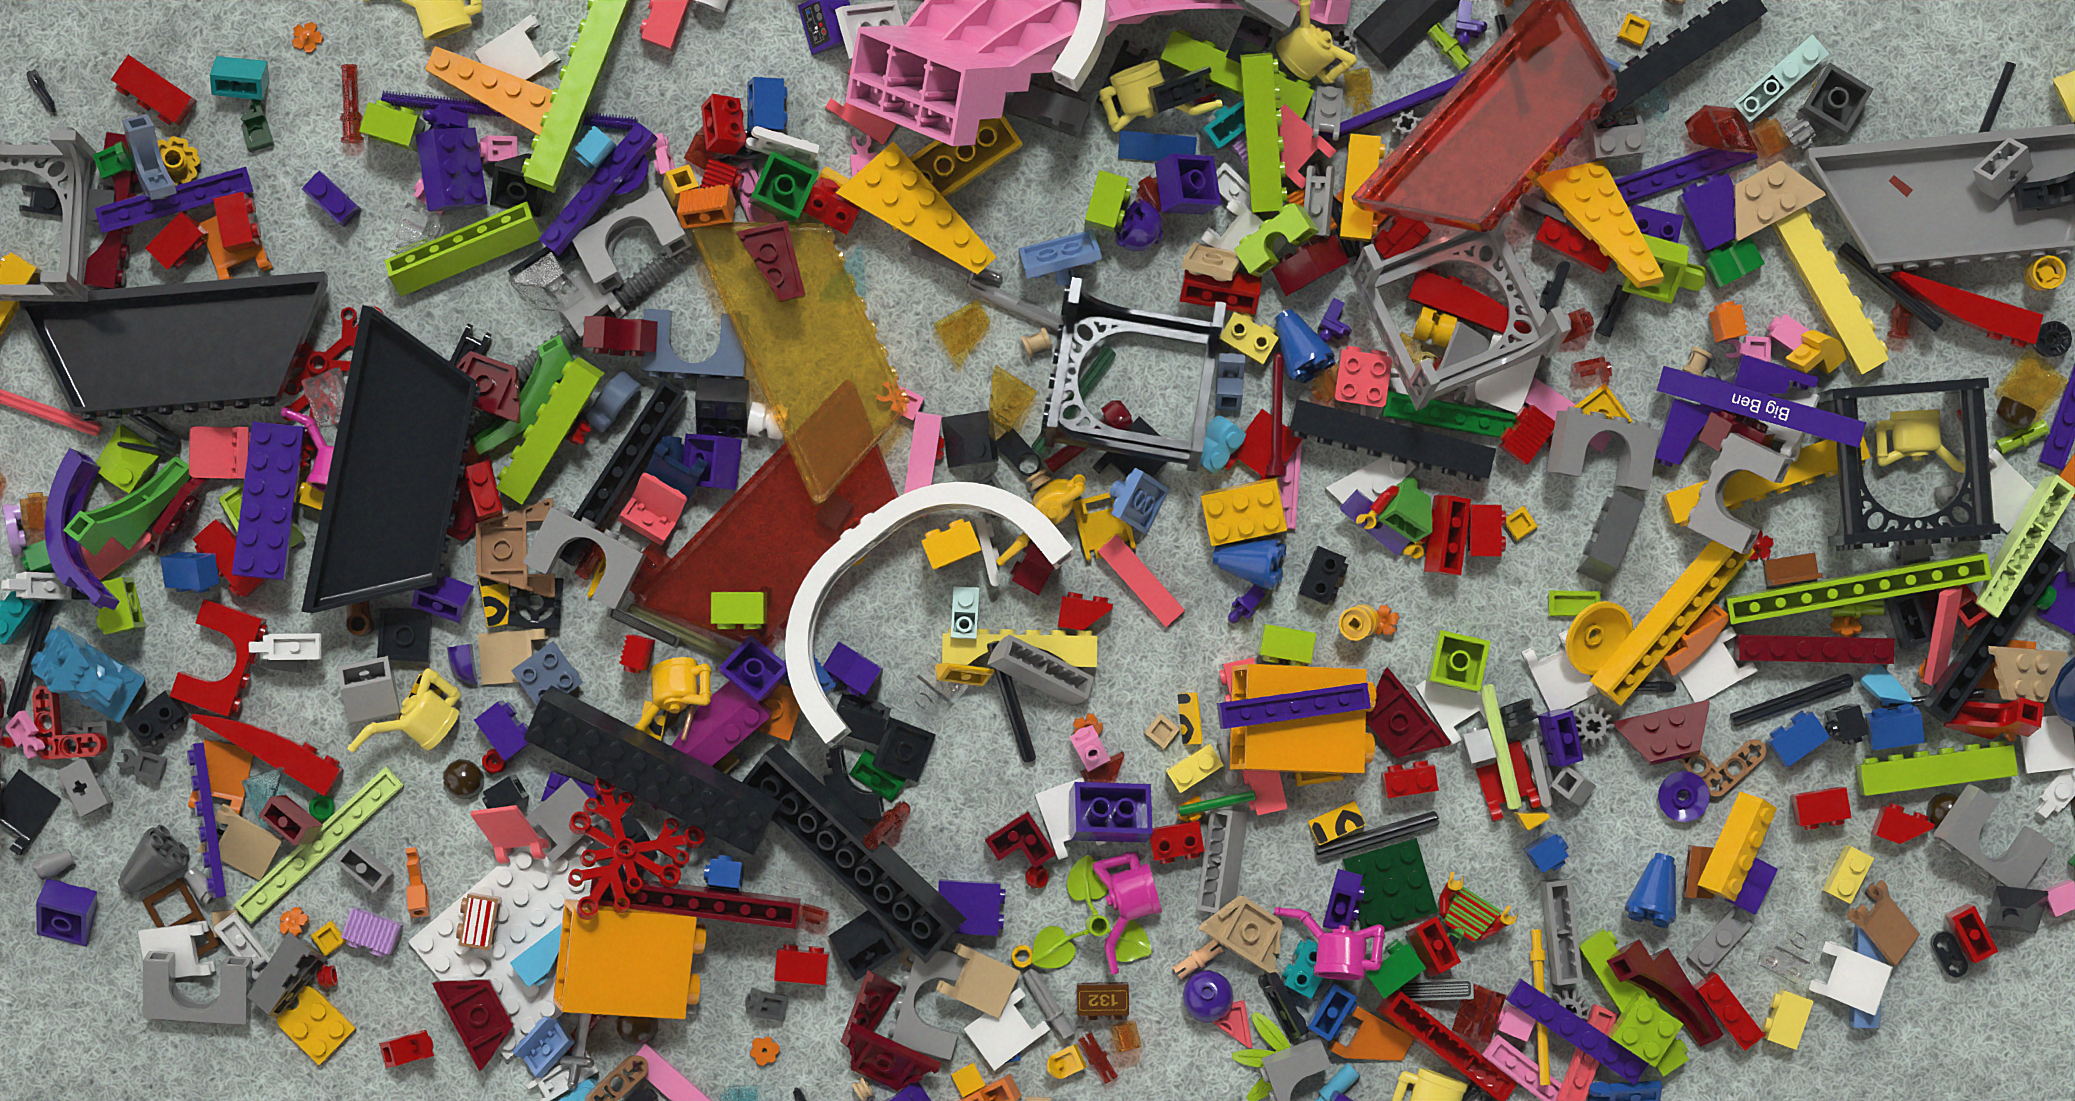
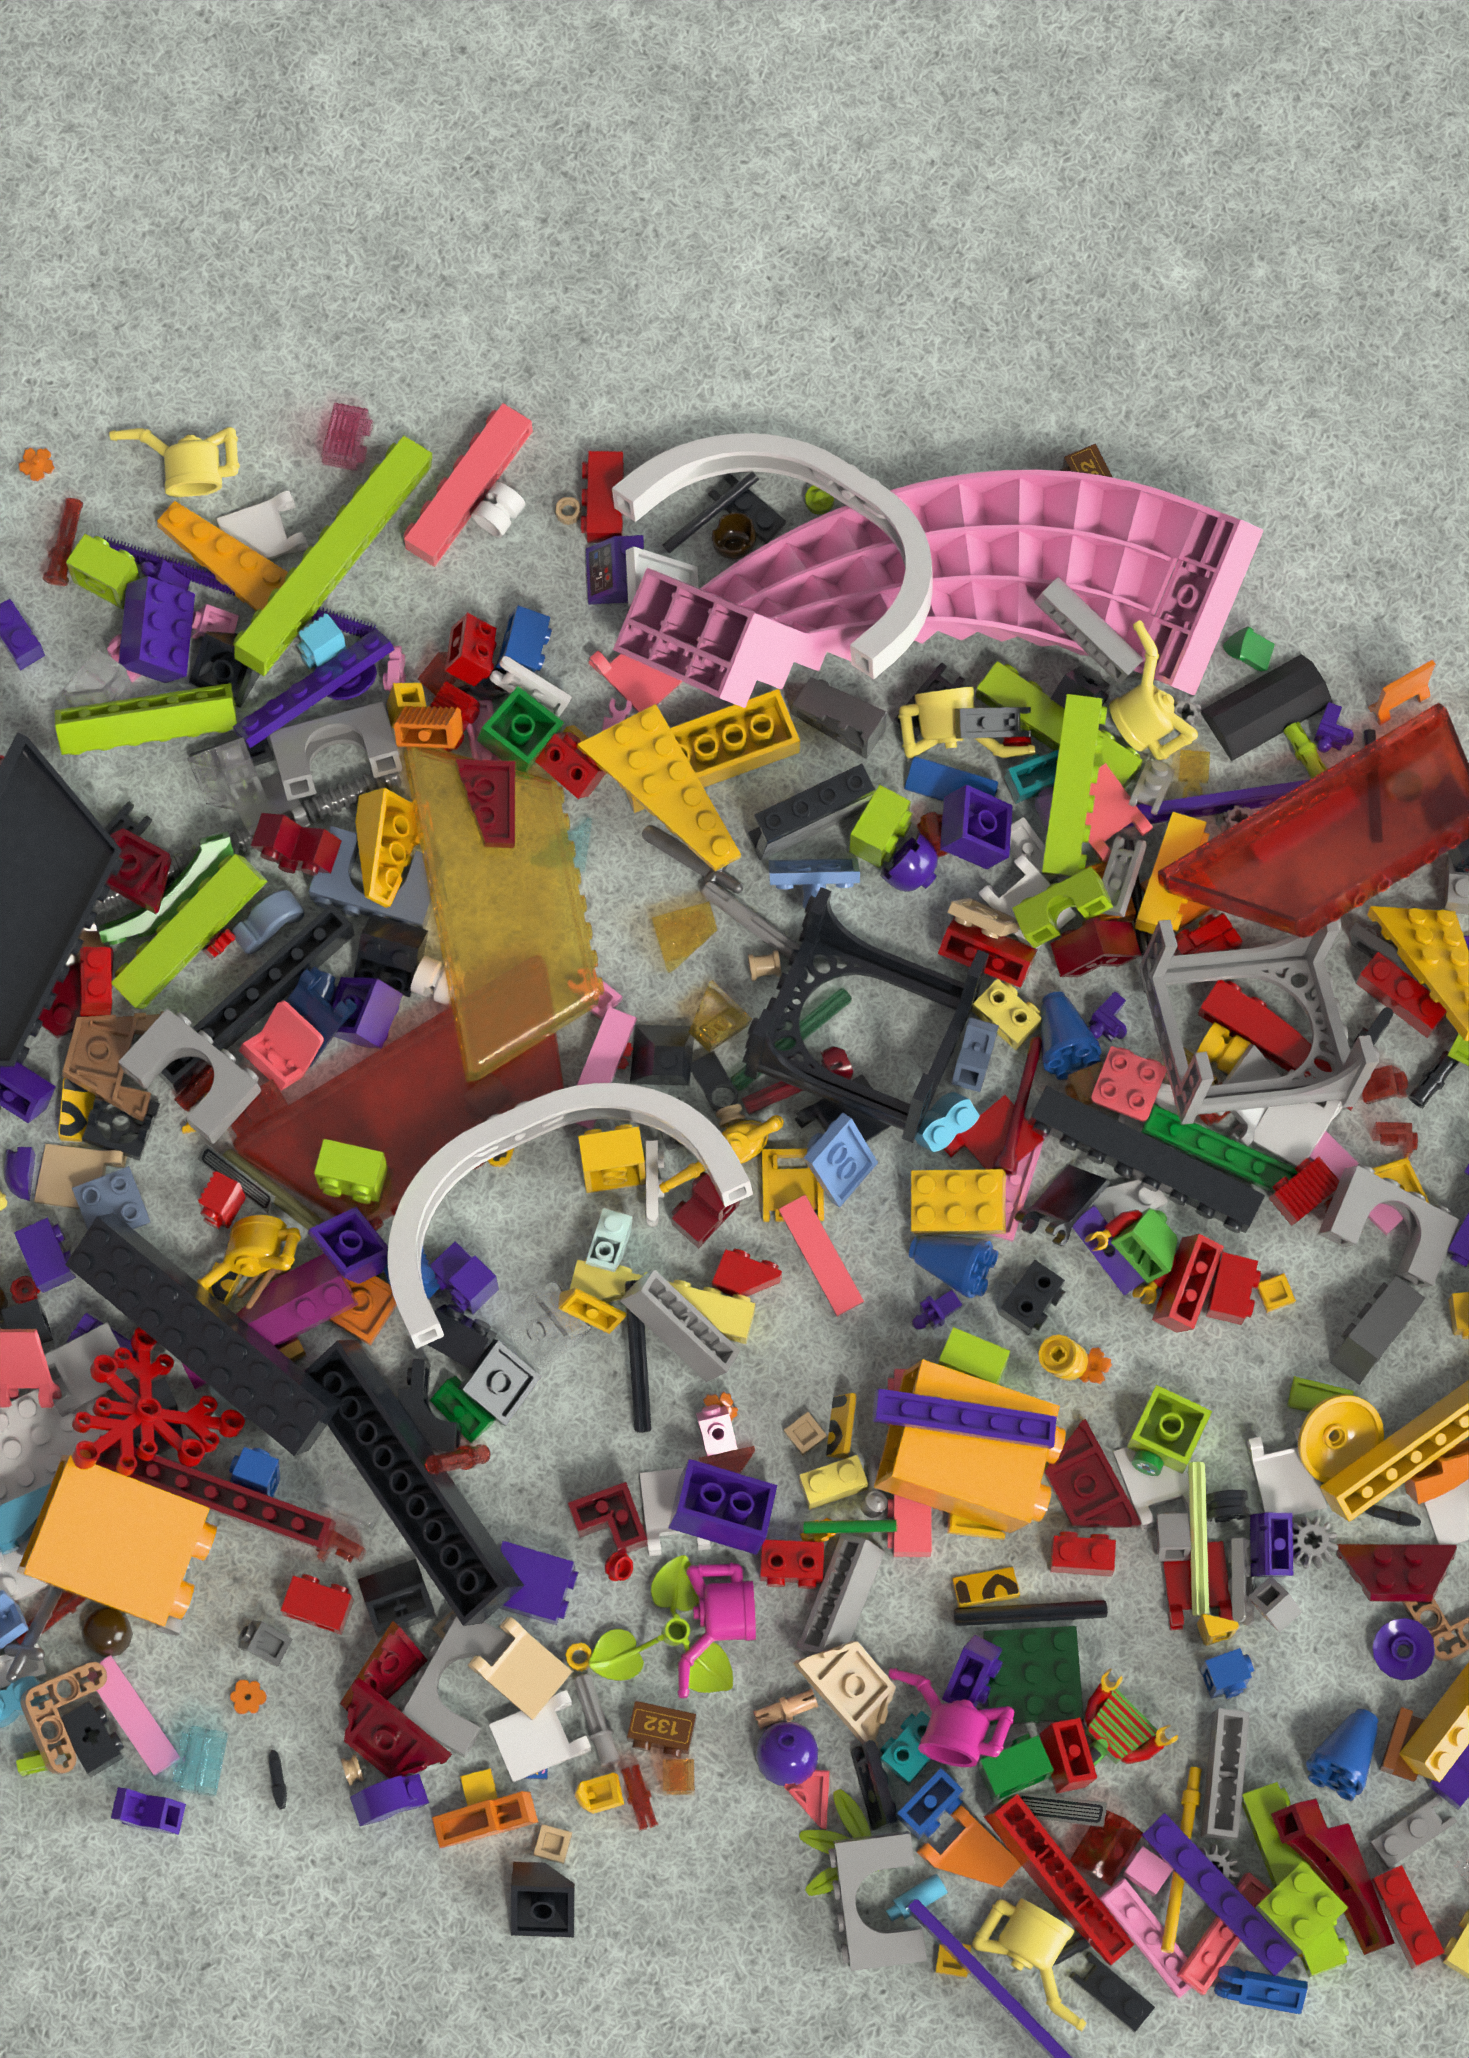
camera: 15 degrees right, 15 degrees down
none -> yellow wedge [355,788,426,908]
none -> black panel [747,763,875,860]
none -> black flag [1014,1164,1110,1246]
none -> green tile [1131,1450,1164,1476]

